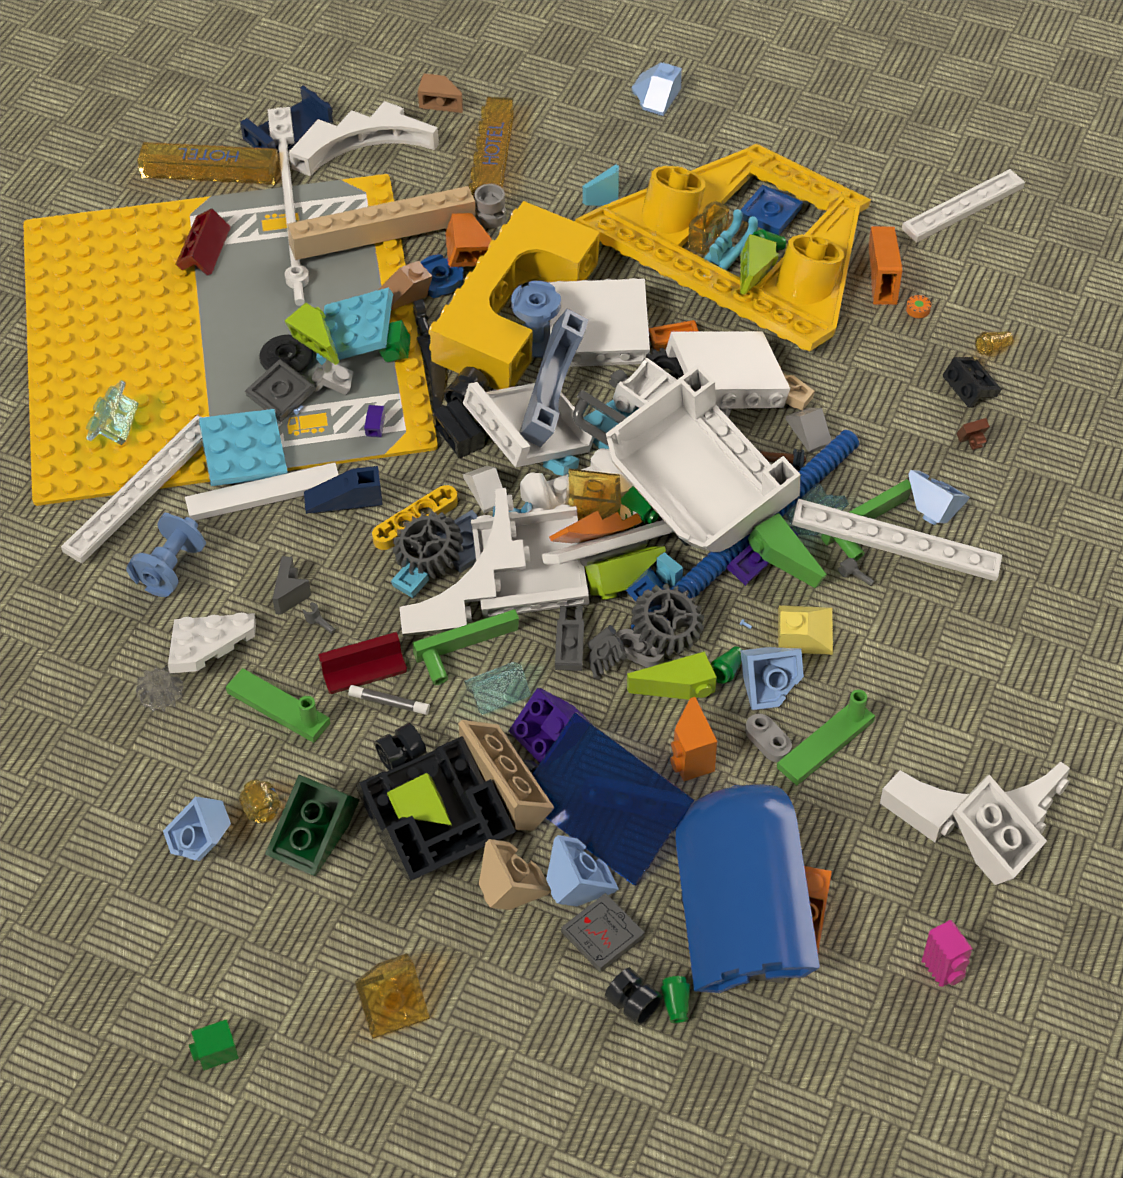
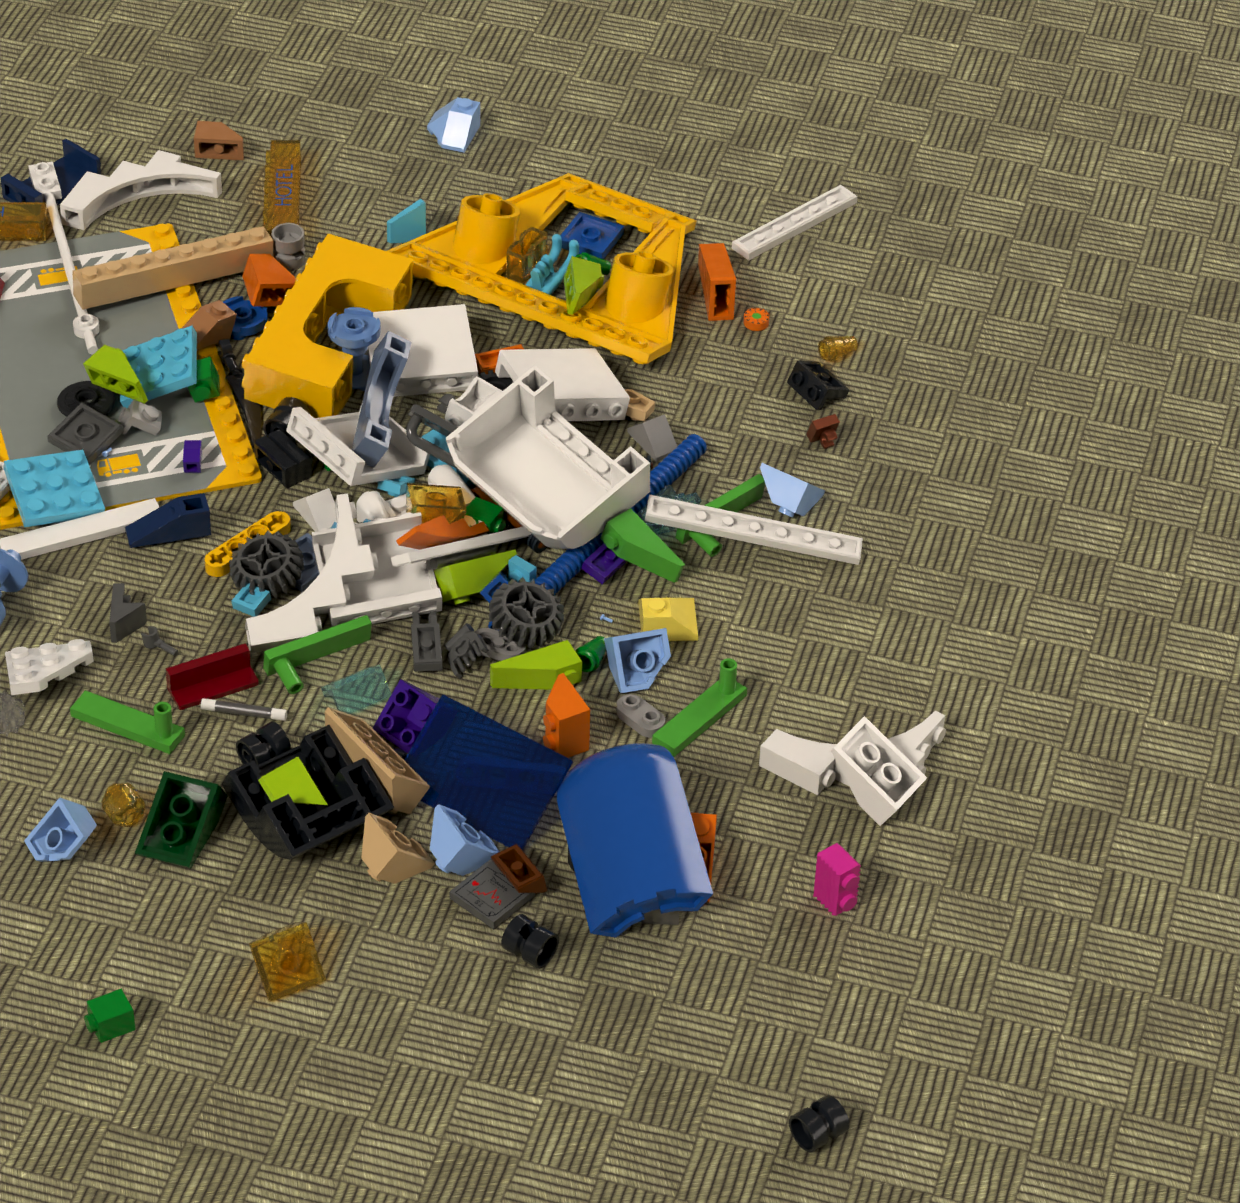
camera: 10 degrees left, 10 degrees down
green cone [660,976,690,1023] -> none
dark grey hand [838,558,875,586] -> none
none -> reddish brown slope [491,844,547,893]

